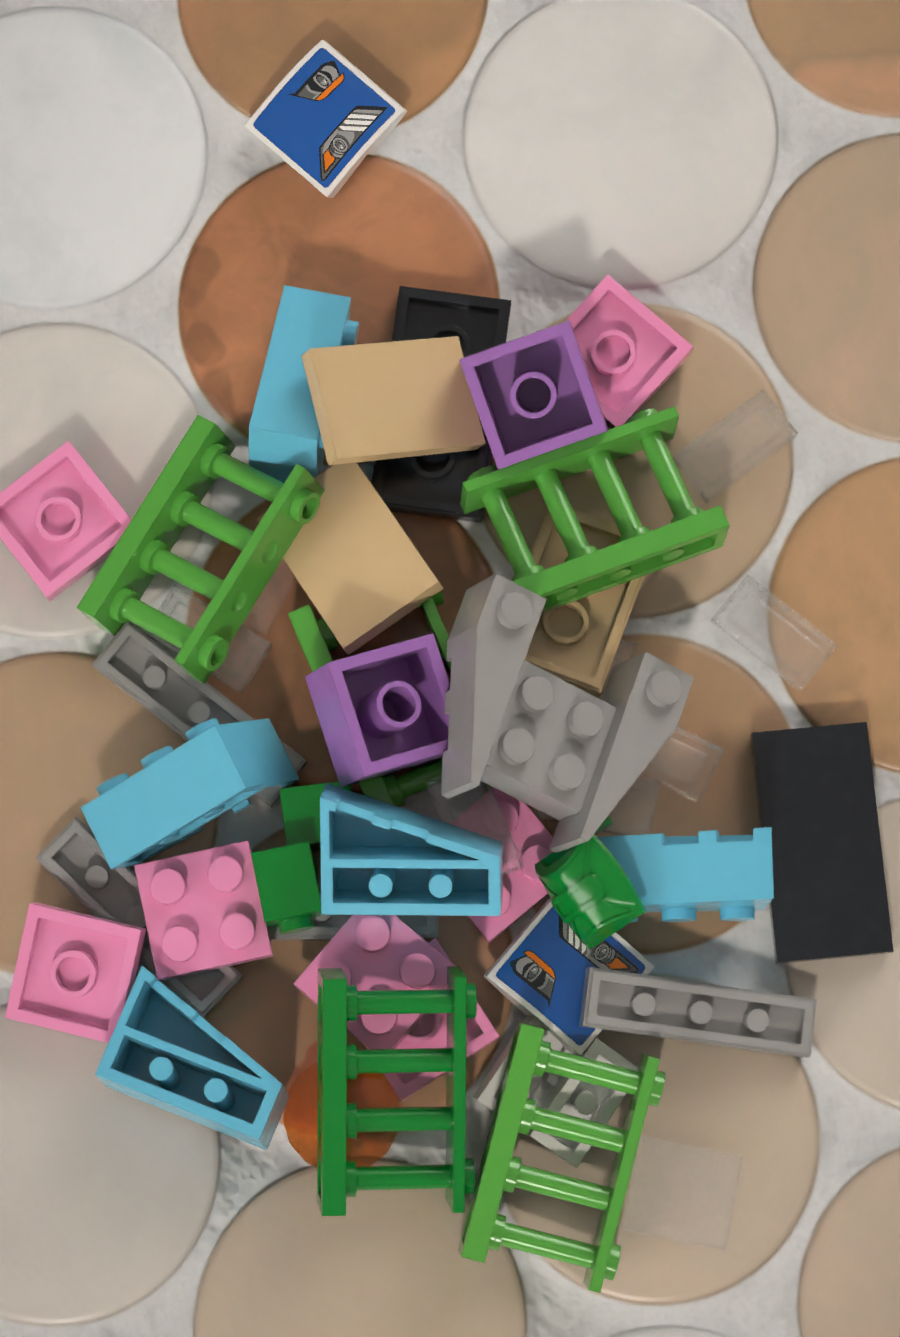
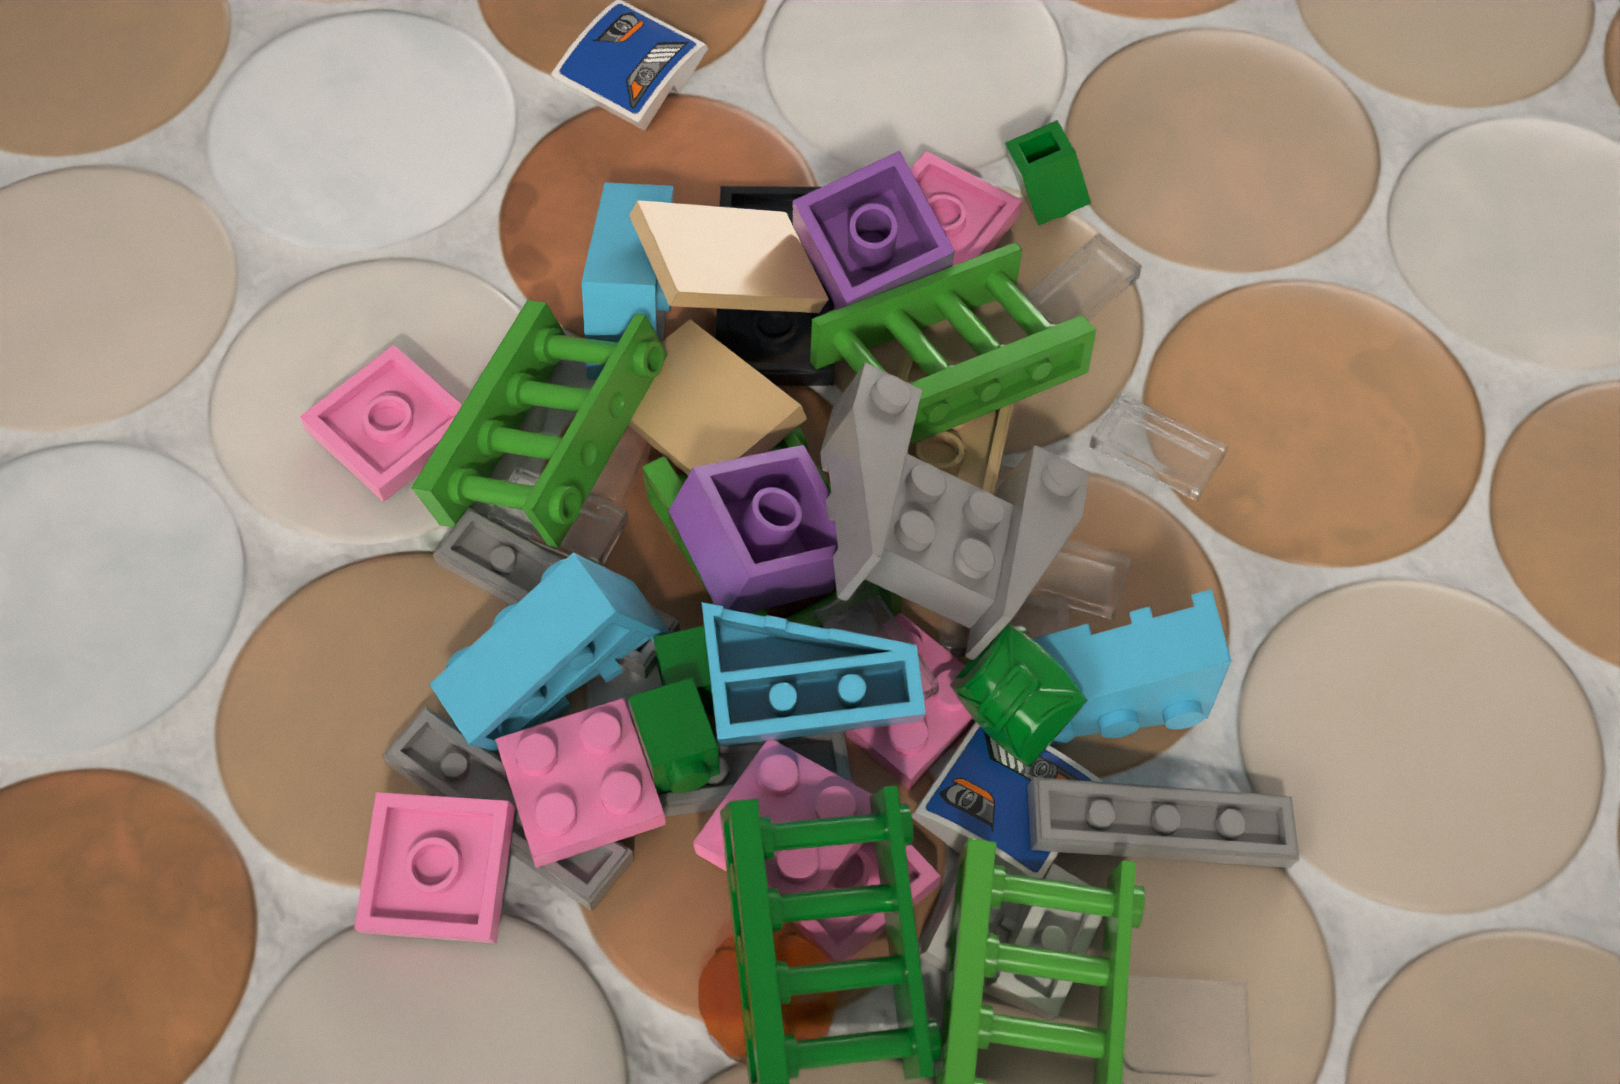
camera: 10 degrees left, 20 degrees down
medium azure wedge [95,966,290,1150] -> none
black tile [750,722,894,964] -> none
none -> green brick [1005,120,1091,226]

